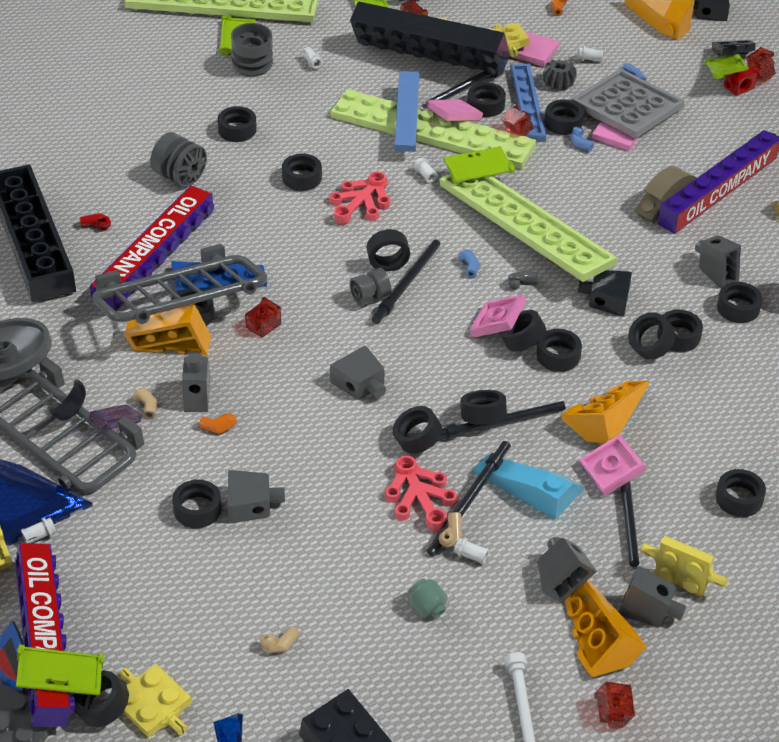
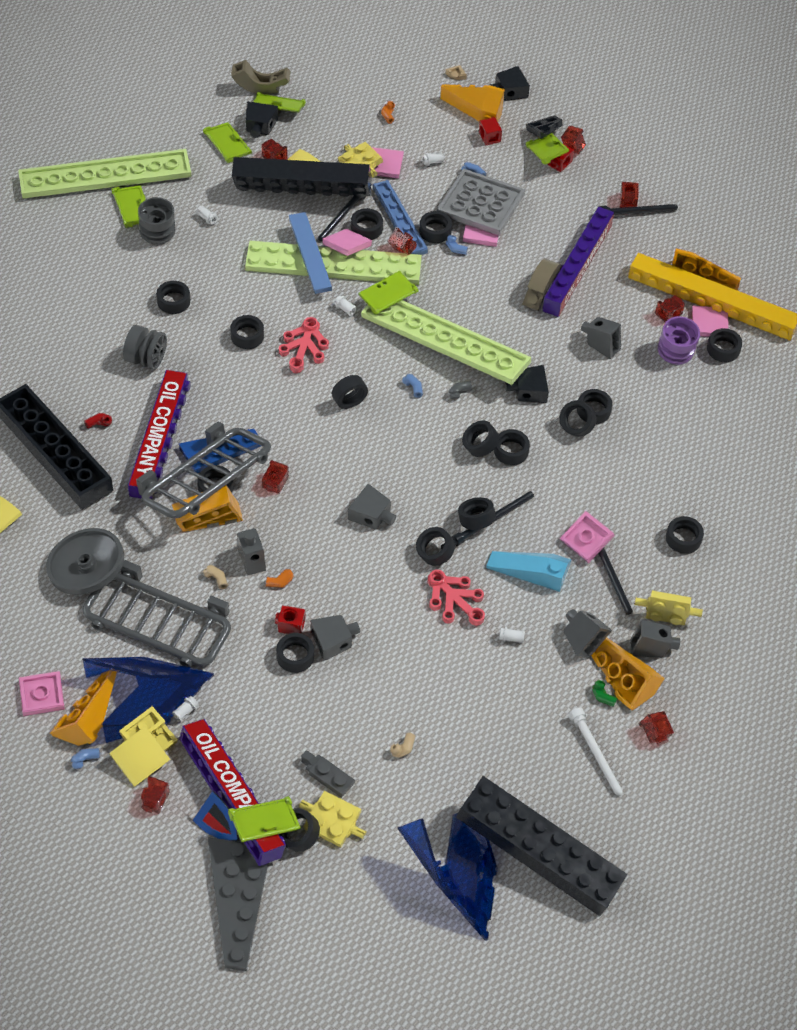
camera: 20 degrees left, 10 degrees up
black helmet [47,379,86,421] -> none
clear purple tile [89,404,143,430] -> none
dark grey wheel [349,268,392,306] -> none
black bar [372,239,441,324] -> none
sand green head [408,578,448,619] -> none
black bar [426,441,511,556] -> none
tan arm [439,512,462,547] -> none
bright pink tile [469,294,527,338] -> none
dark grey gear [543,59,577,90] -> none
light orange wedge [561,381,649,445] -> none
black tyre [717,282,763,323] -> none
none -> red brick [275,605,306,634]
none -> dark grey hinge [301,750,355,798]
none -> red brick [479,117,502,146]
none -> green arm [592,680,617,707]

